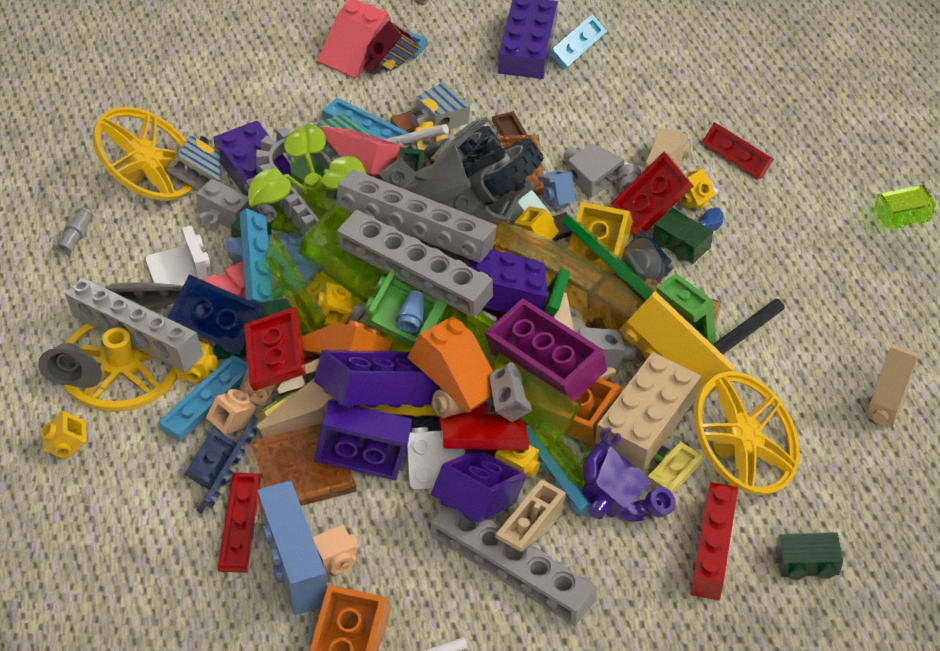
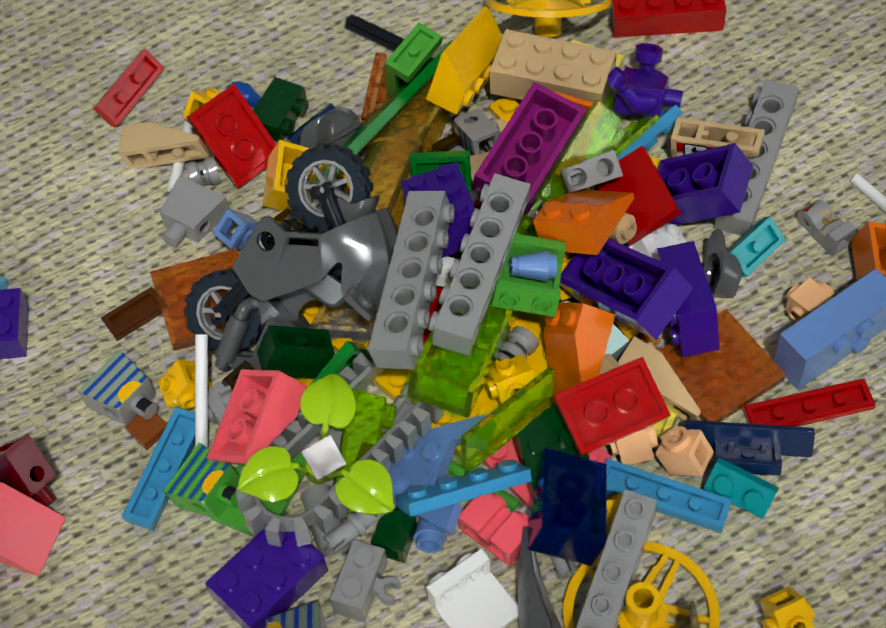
camera: 100 degrees left, 10 degrees up
none -> tile [301,435,347,480]
none -> teal plate [703,457,779,519]
none -> dark grey piece [704,229,742,298]
none -> teal plate [727,216,786,277]
none -> light grey leg [797,199,857,257]

